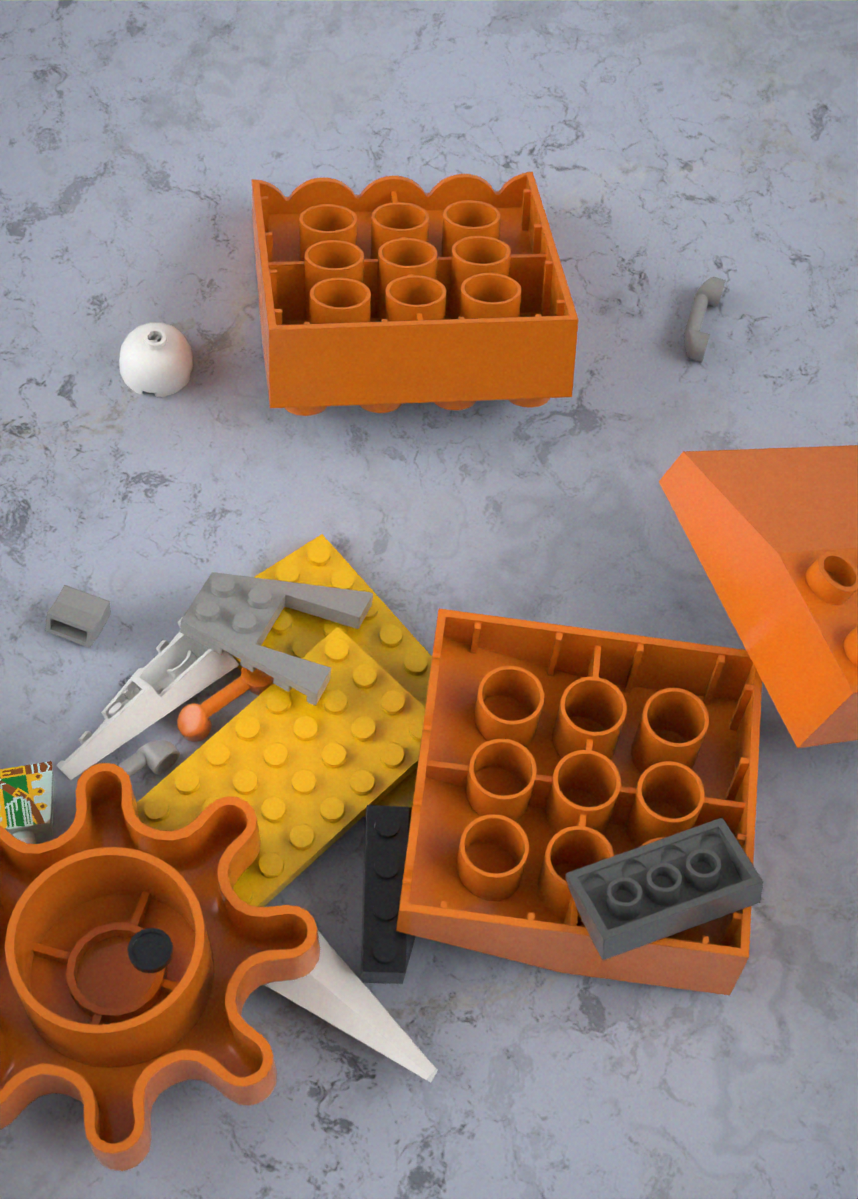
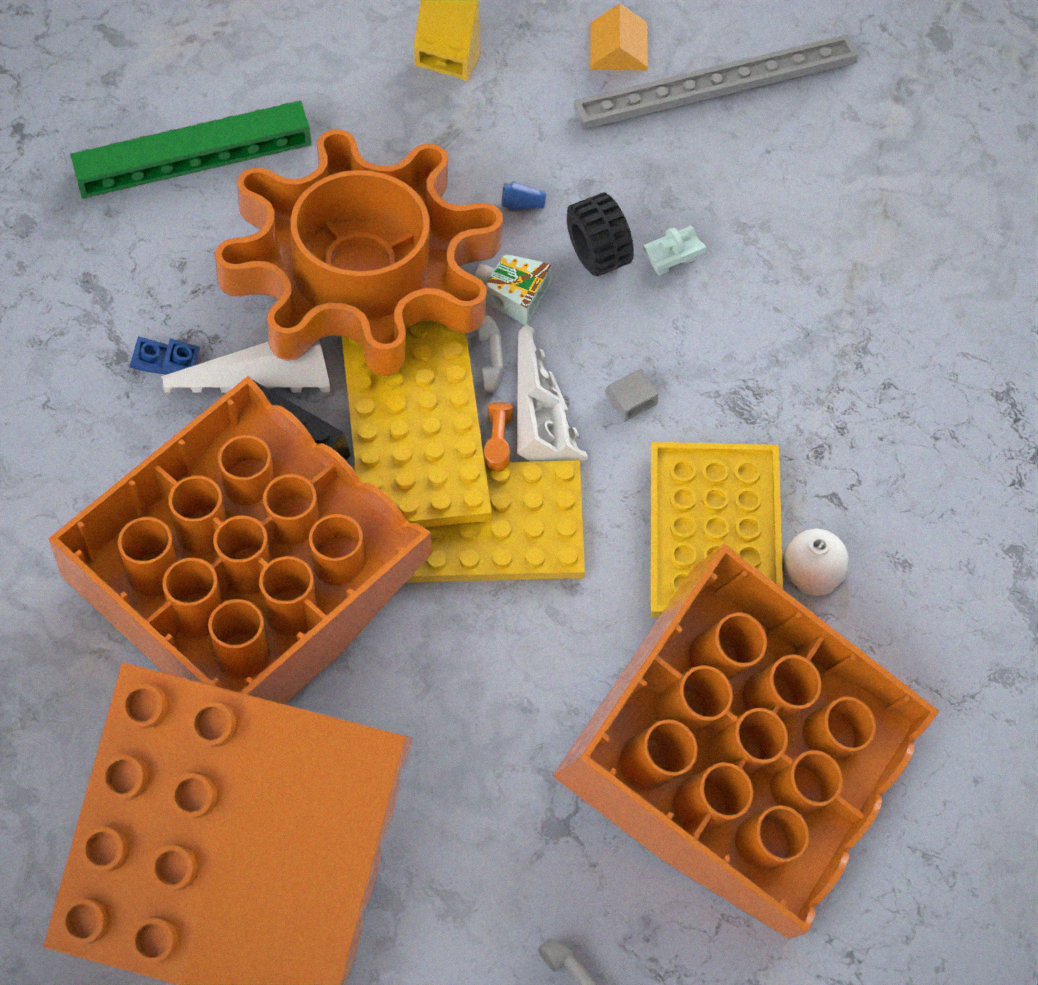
camera: 135 degrees right, 0 degrees up
black piece [128,928,173,973] -> none
light grey wing [180,572,373,706] -> none
dark grey slope [566,818,763,960] -> none
none -> blue slope [129,336,200,375]
none -> yellow plate [650,442,783,618]

